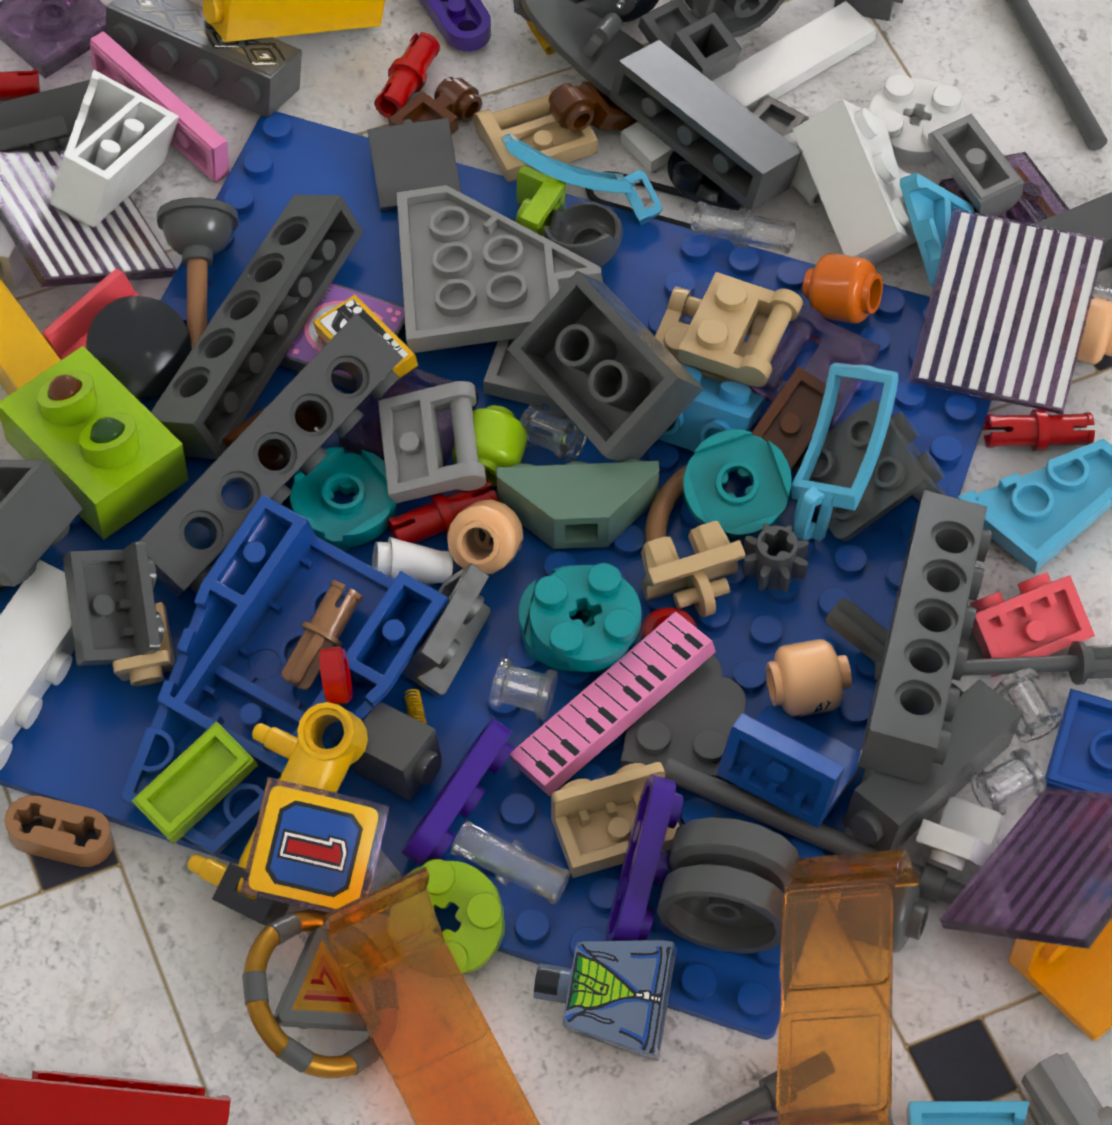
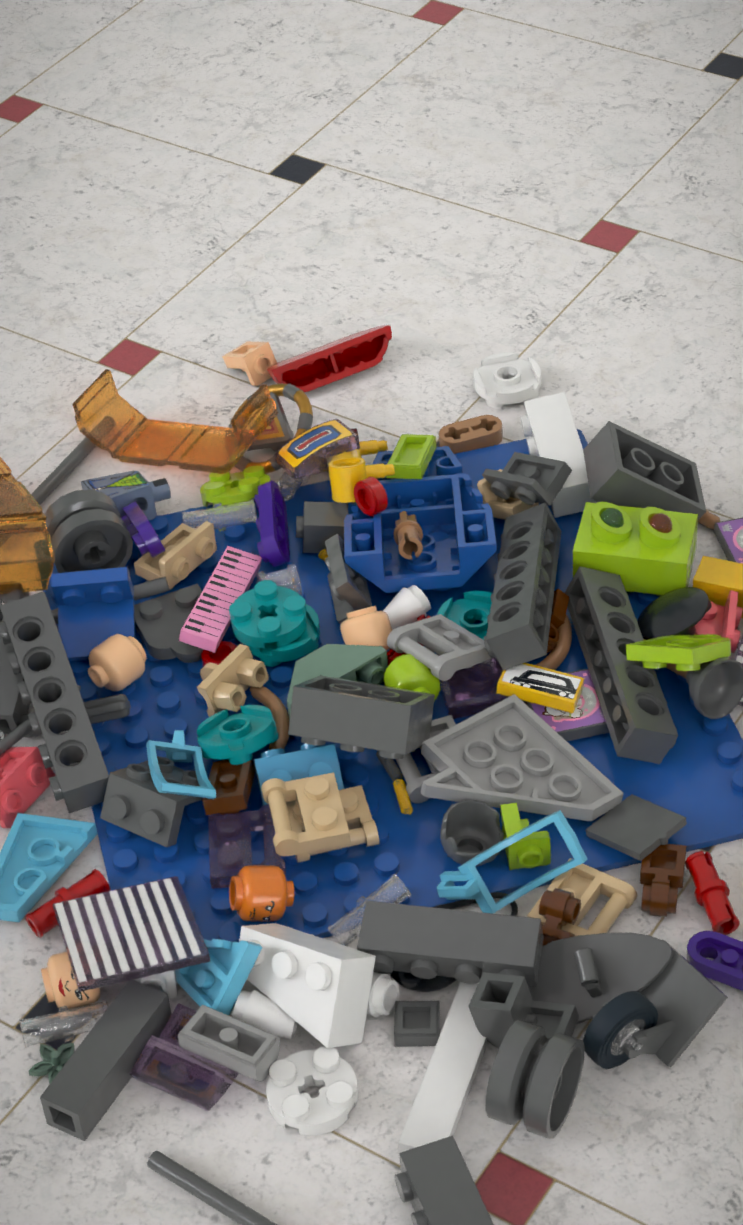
camera: 150 degrees right, 15 degrees down
dark grey gear [742,523,809,593] -> none
none -> lime plate [626,634,731,671]

